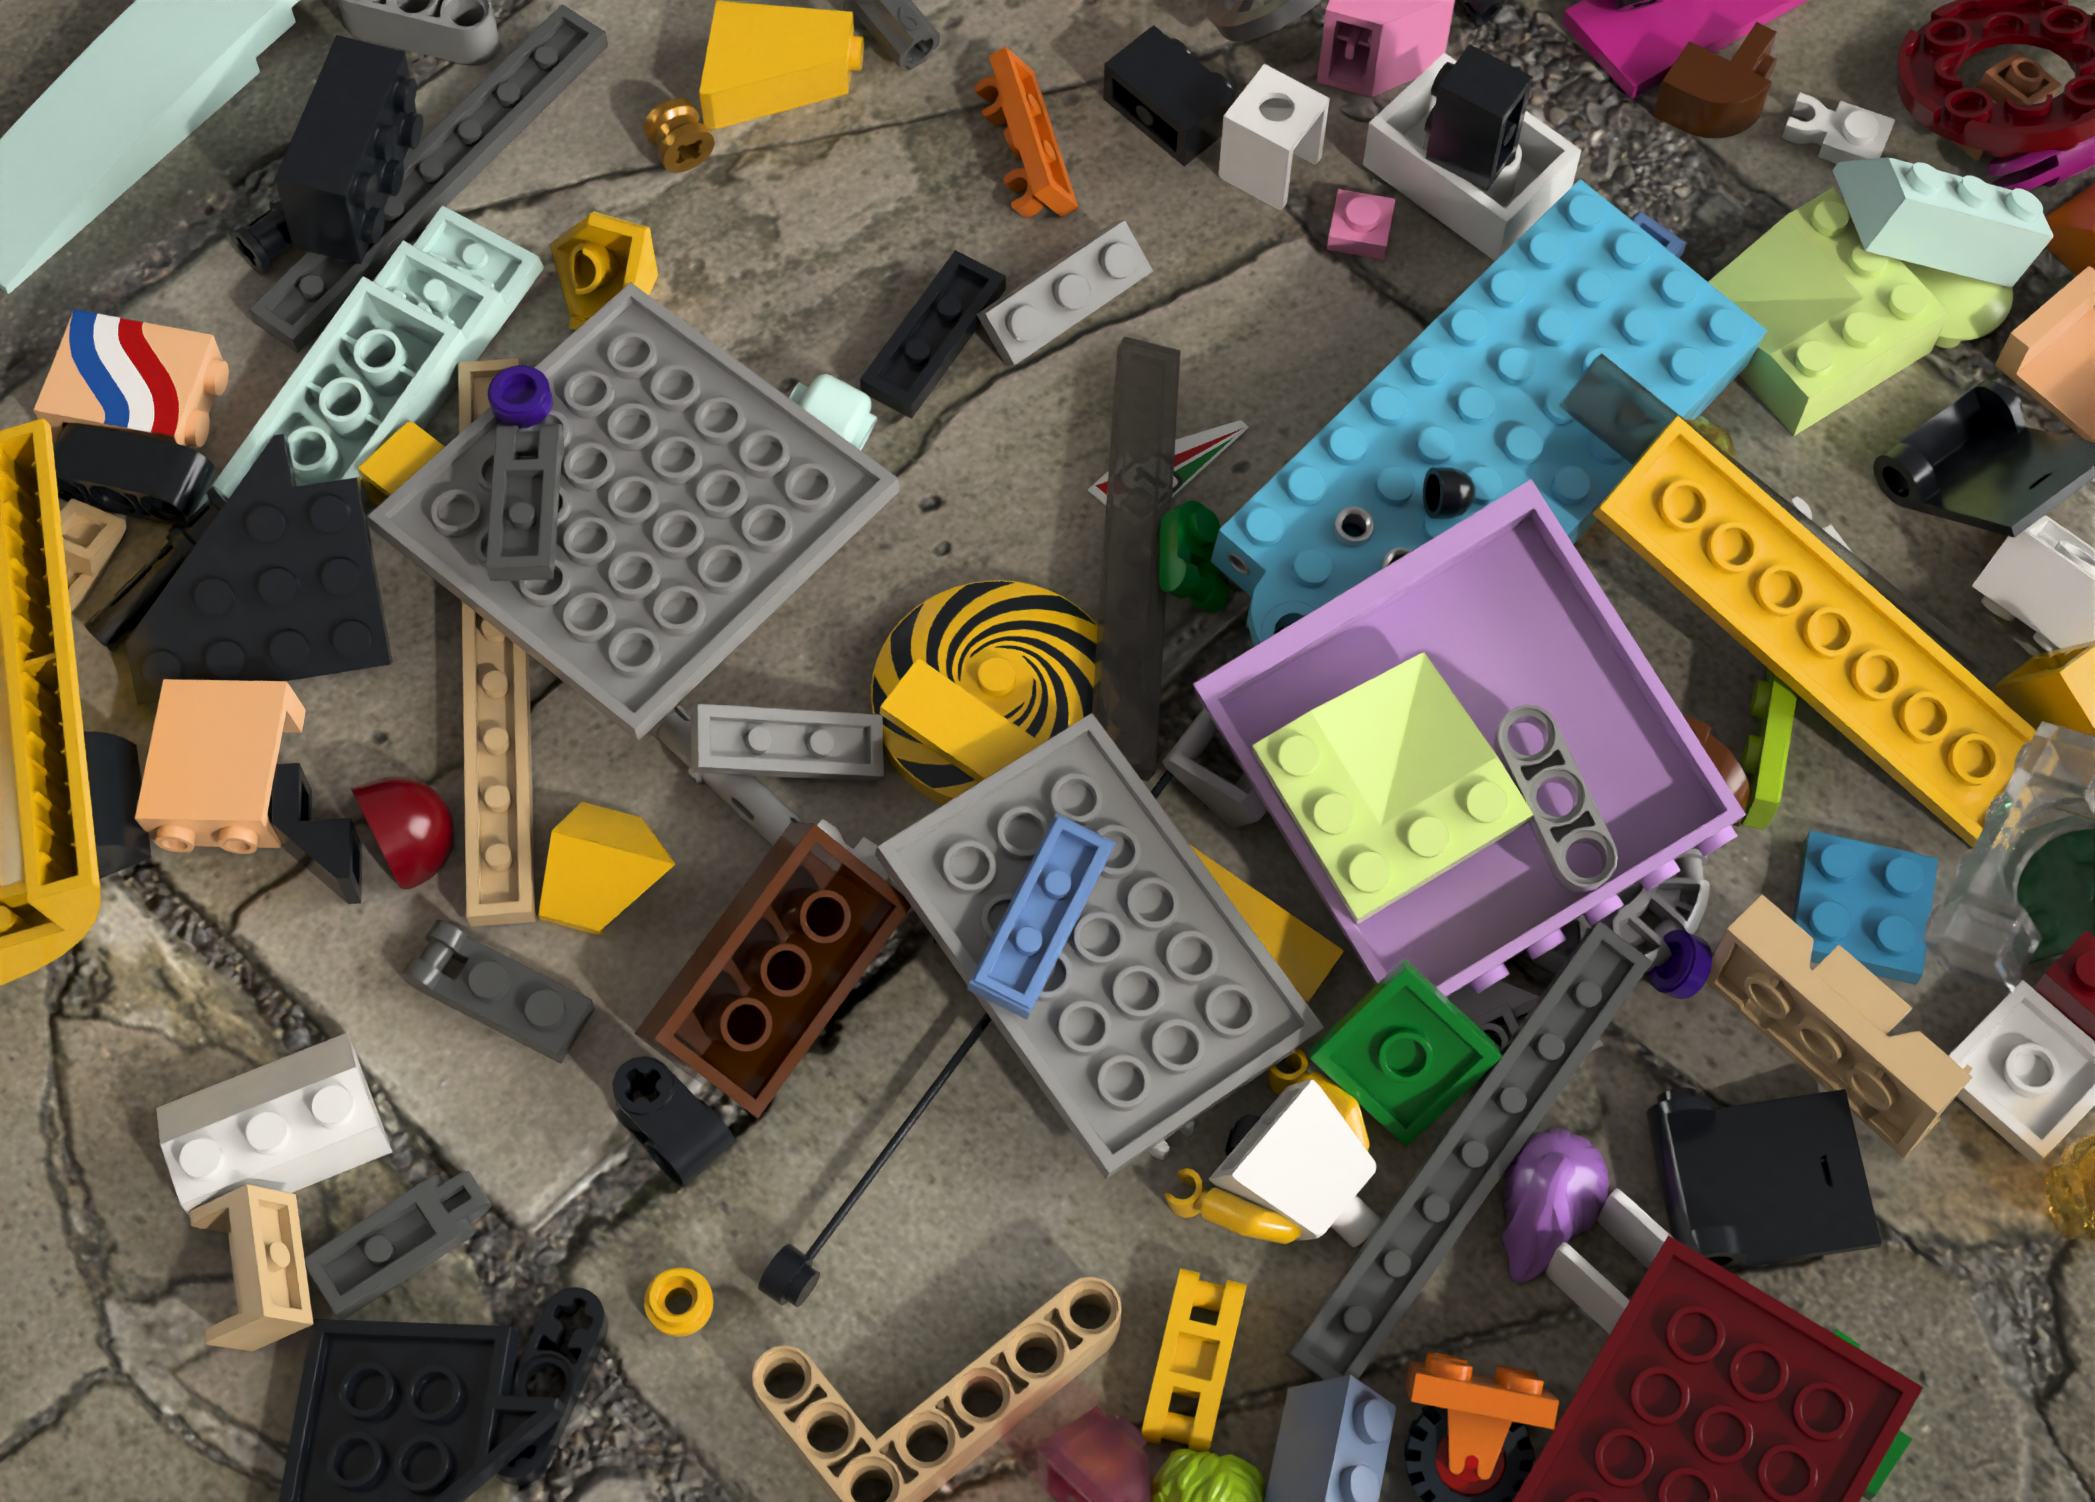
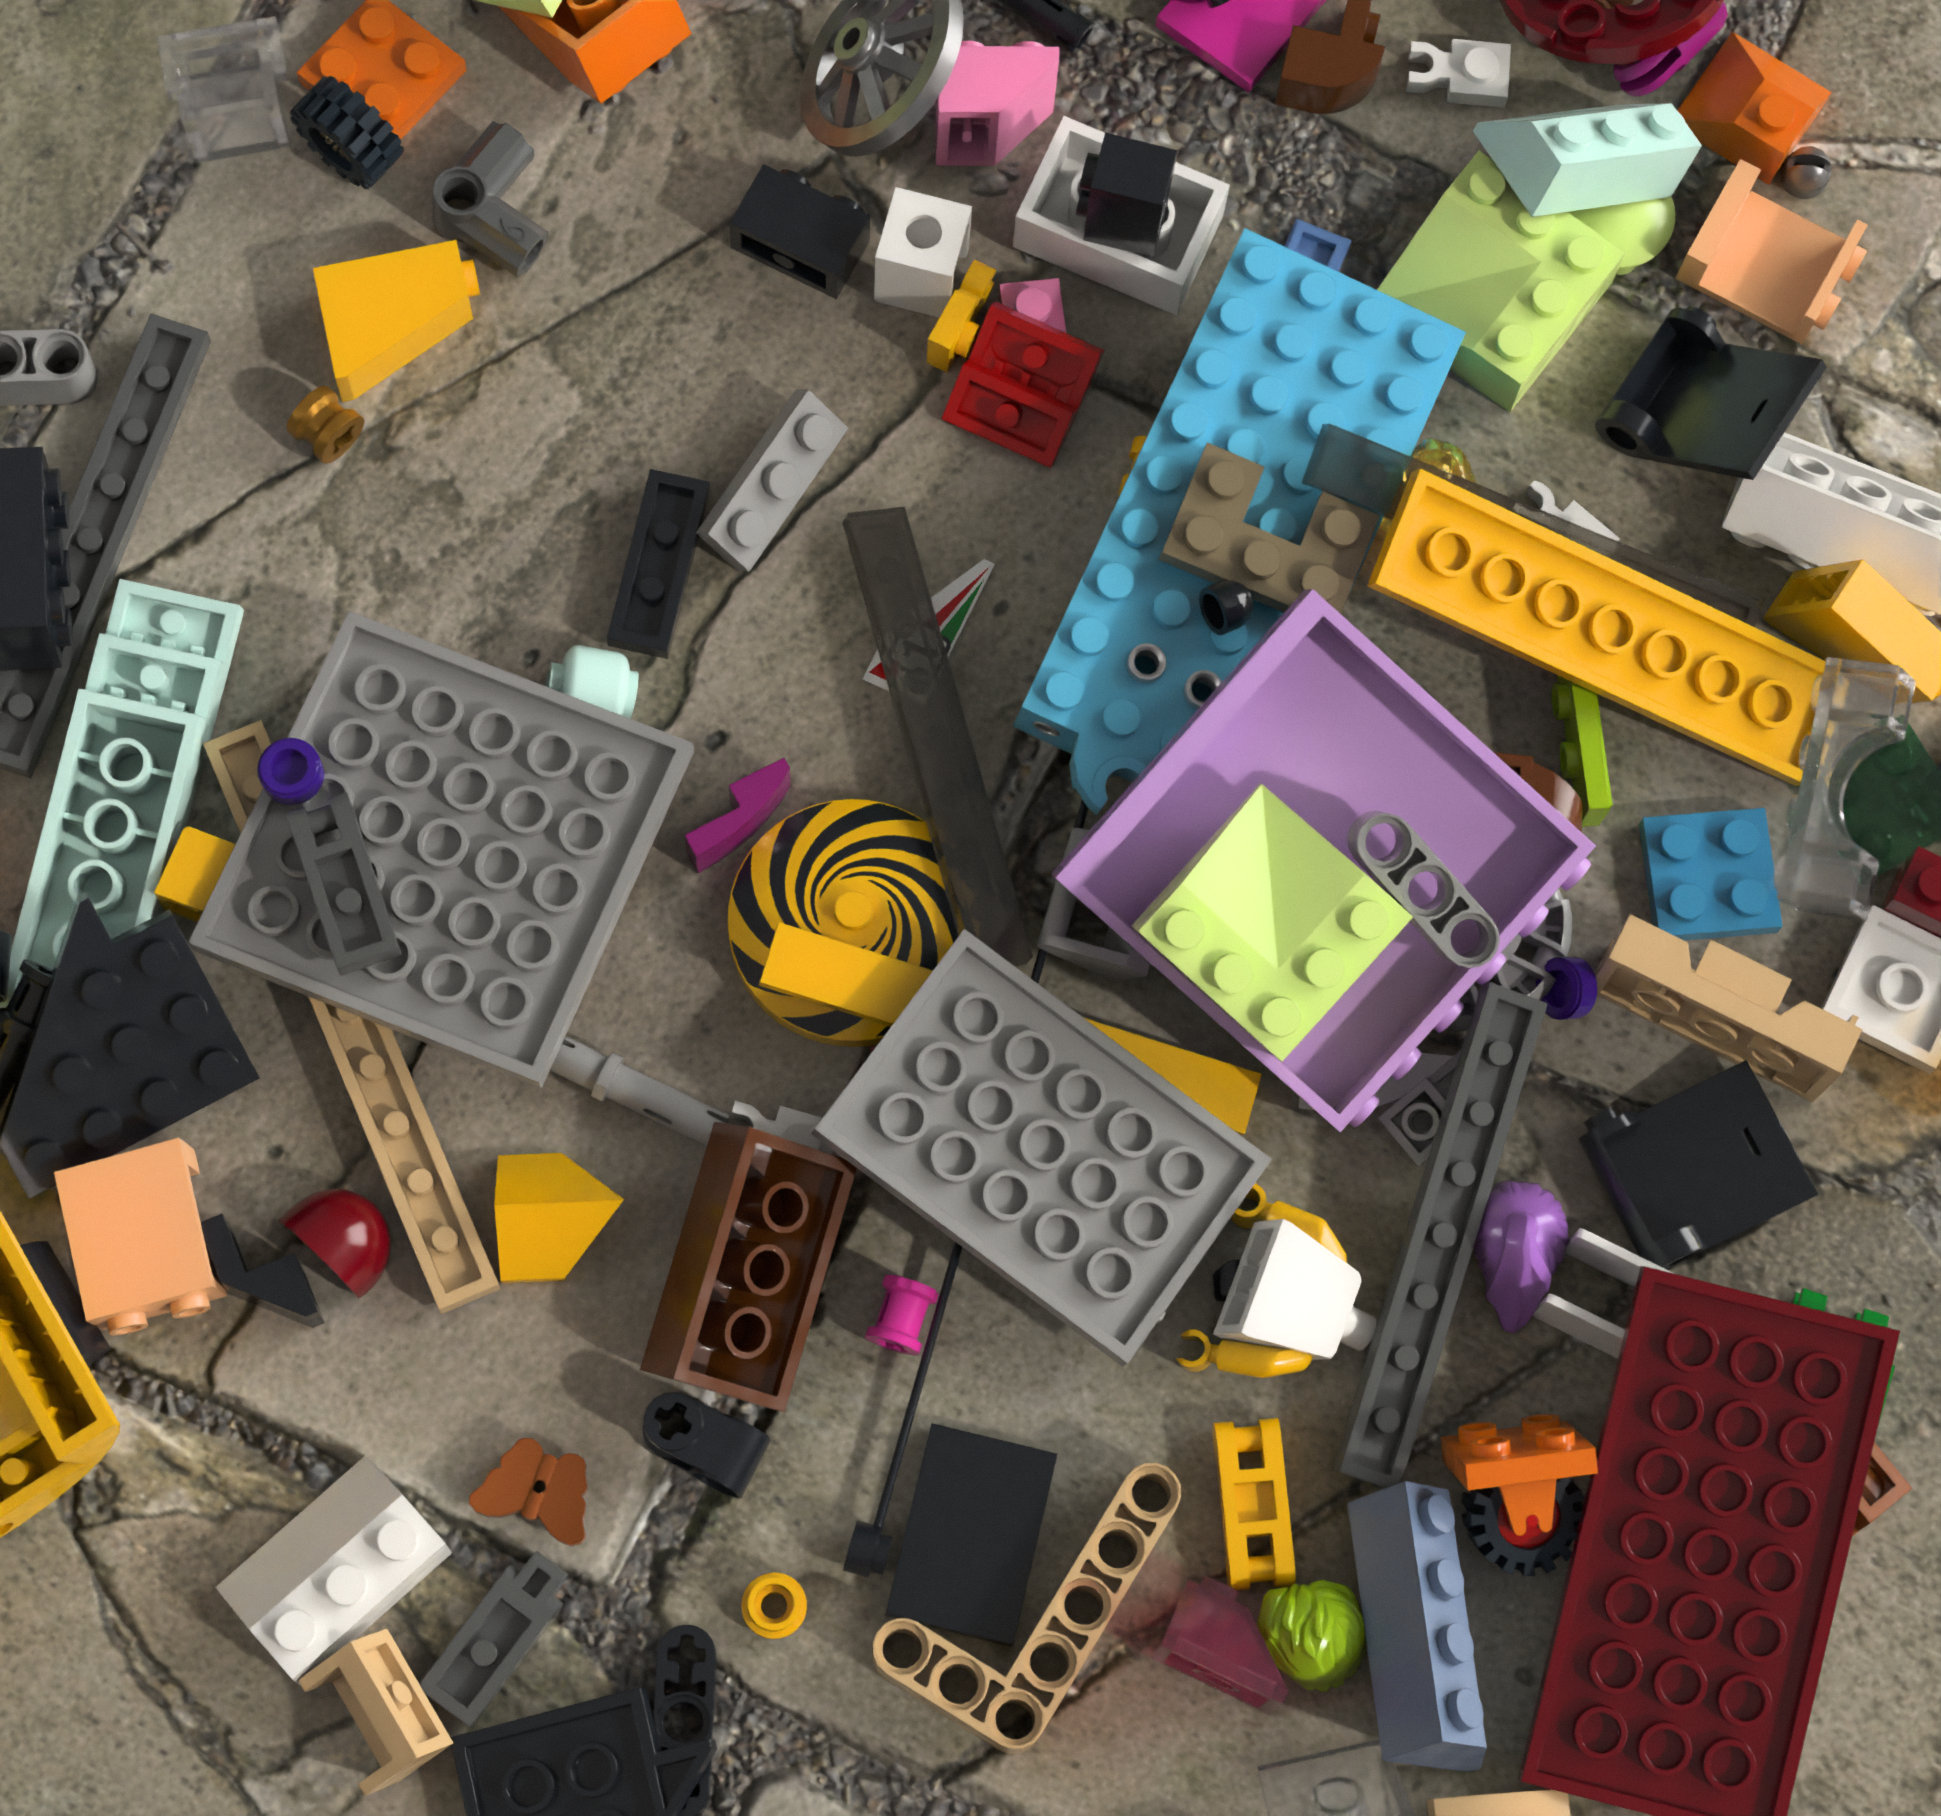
camera: 25 degrees left, 10 degrees up
dark grey plate [401,919,595,1064] -> none
yellow slope [549,211,658,330] -> none
light grey plate [691,704,884,782] -> none
medium blue tile [967,813,1115,1020] -> none
orange plate [974,46,1079,218] -> none
green plate [1159,500,1230,614] -> none
green plate [1310,958,1502,1147] -> none
none -> dark orange animal [469,1438,588,1547]
none -> magenta slope [684,758,791,873]
none -> dark pink bush [865,1275,939,1356]
none -> black tile [885,1423,1057,1647]
none -> yellow plate [926,259,996,373]
none -> red slope [941,301,1105,468]
none -> dark tan plate [1158,442,1380,614]

